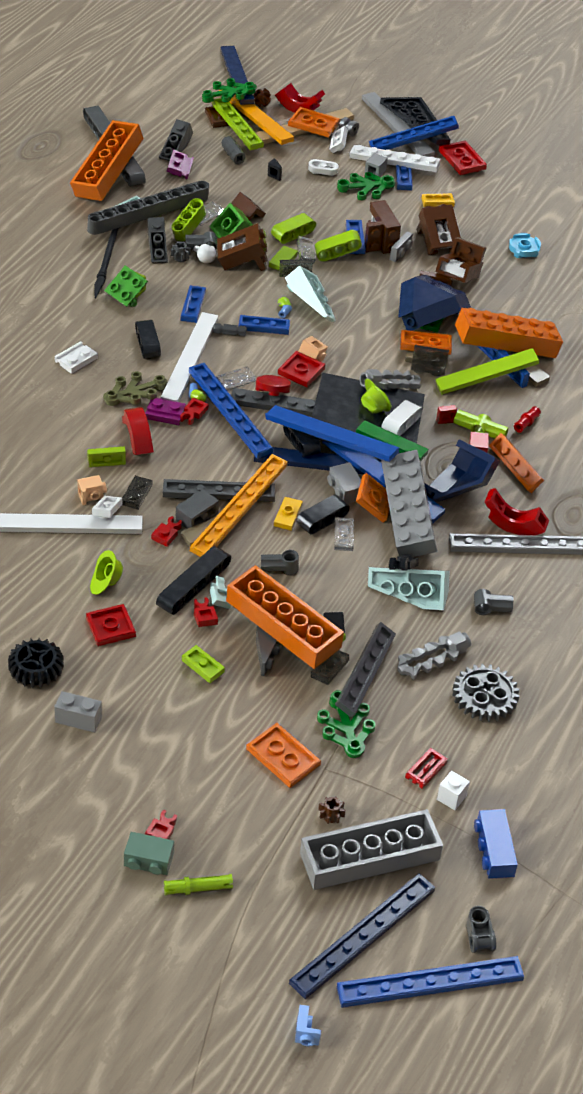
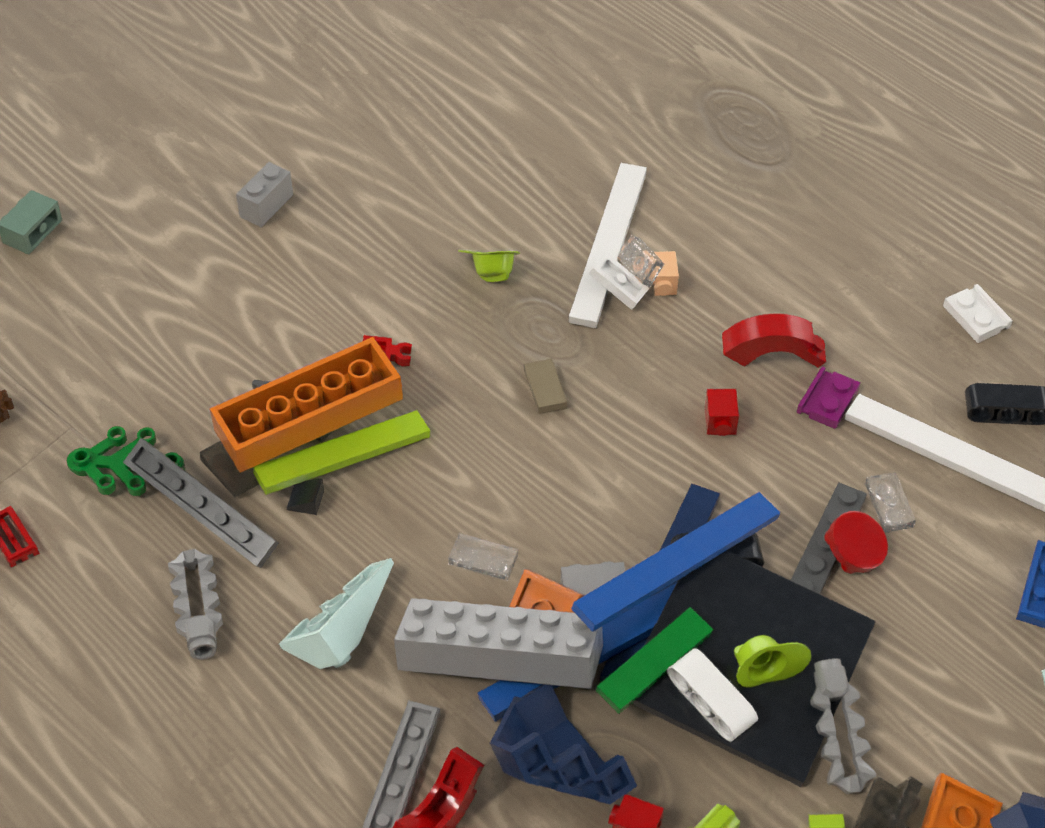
camera: 110 degrees right, 5 degrees up
black gear [8,637,64,688] -> none
red tile [86,604,136,646] -> none
lime panel [87,446,126,467] -> none
olive plant [103,371,167,406] -> none
clear smoke plate [122,475,153,510] -> none
plate [145,810,177,839] -> none
red plate [151,516,182,547] -> none
black beam [156,546,232,615] -> none
dark grey plate [163,479,275,502] -> none
dark grey brick [176,489,219,529] -> none
red plate [180,398,209,425] -> none
lime plate [182,645,225,683] -> none
blue tile [189,363,273,459] -> none
lime arm [189,383,207,402] -> none
light orange tile [189,454,288,557] -> none
light aqua plate [210,576,232,609] -> none
dark grey axle [213,323,247,336] -> none
orange tile [246,723,321,788] -> none
dark grey piece [261,550,299,575] -> none
yellow plate [274,497,303,531] -> none
red plate [278,351,325,387] -> none
black beam [296,494,350,535] -> none
light nougat brick [298,336,328,362] -> none
black hinge [389,554,419,570] -> none
red plate [436,405,457,424] -> none
dark grey gear [452,664,520,722] -> none
dark grey piece [474,589,514,615] -> none
none -> clear plate [617,234,665,287]
none -> red brick [705,389,739,436]

